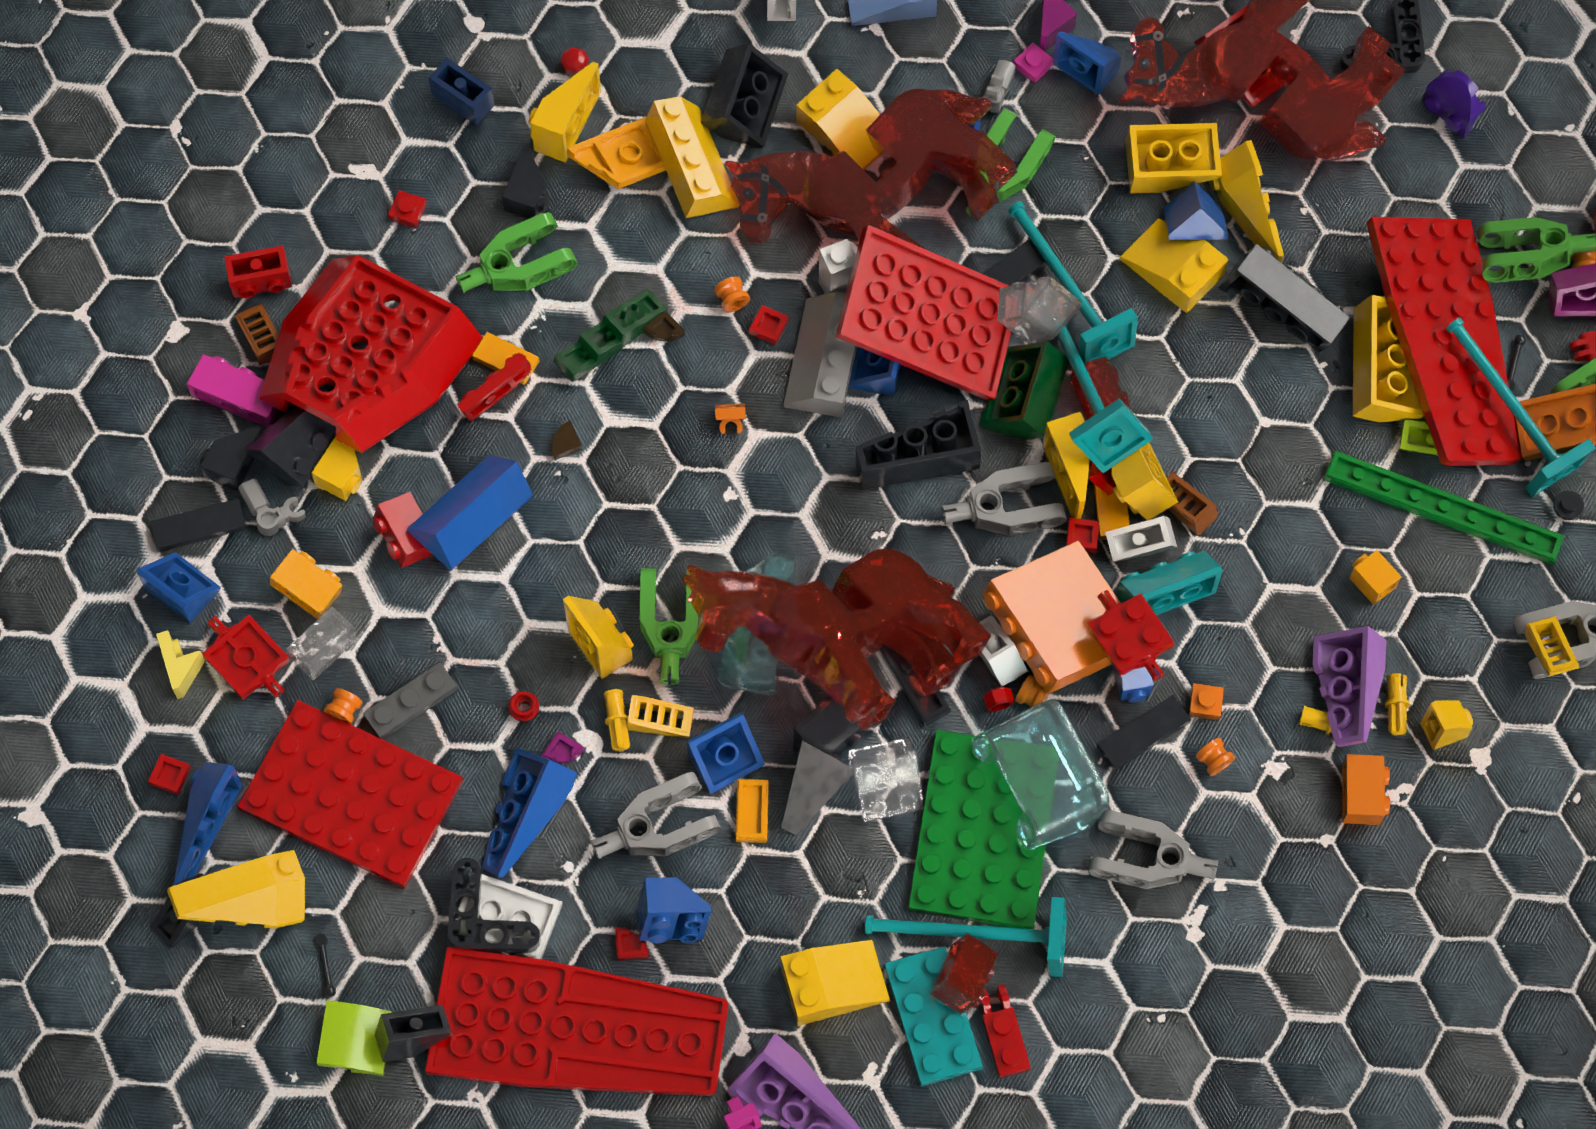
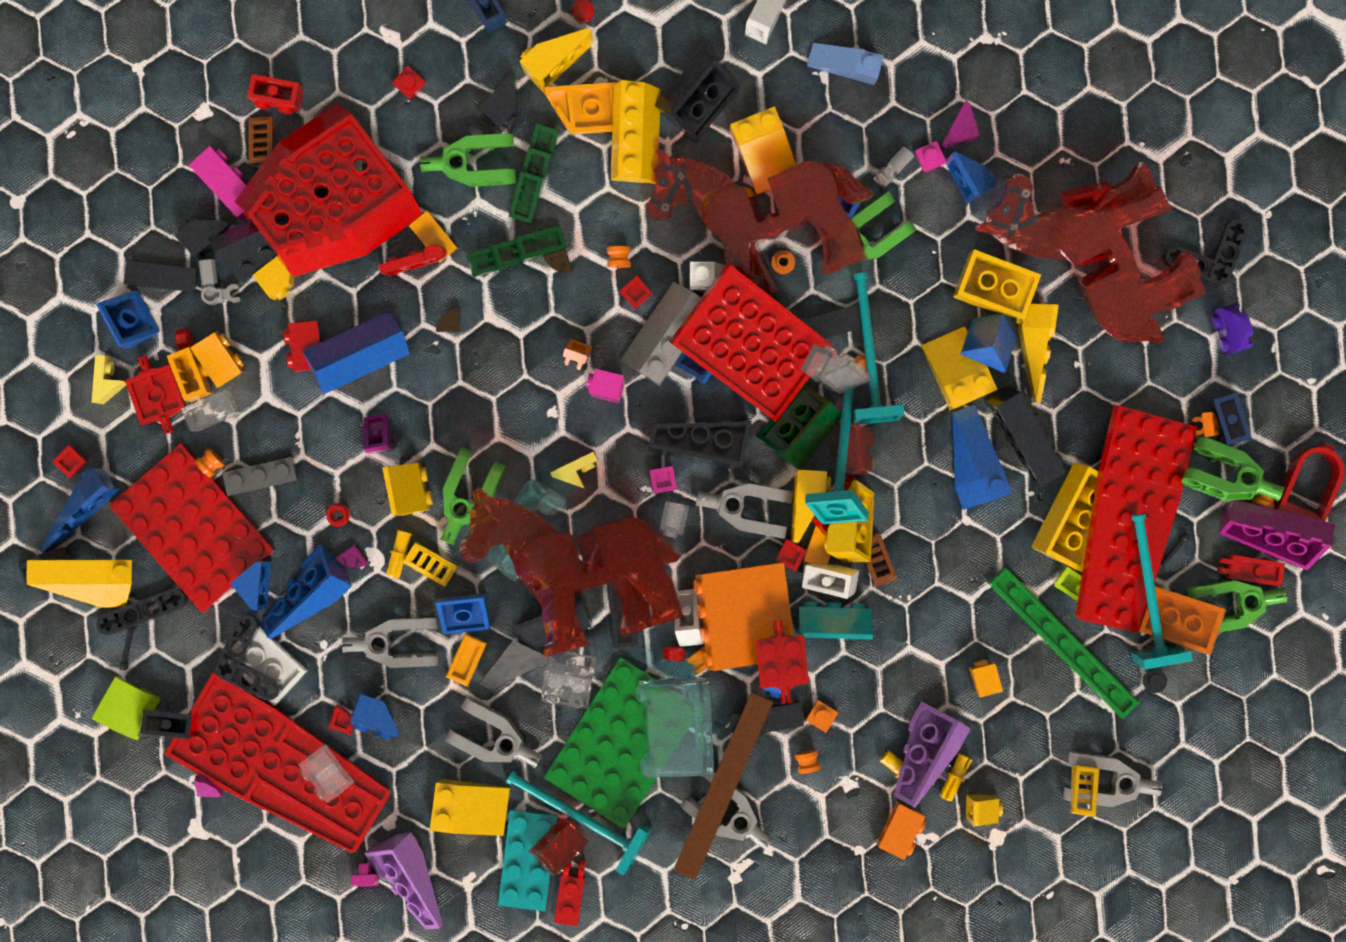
camera: 30 degrees right, 20 degrees up
none -> black beam [96,588,188,635]
none -> light orange brick [167,347,214,402]
none -> red tile [175,328,194,350]
none -> magenta tile [194,775,223,797]
none -> blue slope [230,560,272,610]
none -> clear brick [298,744,354,803]
none -> magenta slope [364,413,394,454]
none -> light grey piece [445,697,542,768]
none -> dark green slope [509,123,560,224]
none -> light yellow slope [551,452,598,488]
none -> dark pink brick [586,369,626,404]
none -> dark pink plate [649,466,677,494]
none -> clear brick [659,501,689,538]
none -> reddish brown tile [673,692,773,880]
none -> orange plate [771,250,795,274]
none -> blue wedge [952,405,1012,510]
none -> orange tile [1193,412,1221,437]
none -> dark blue brick [1214,393,1252,446]

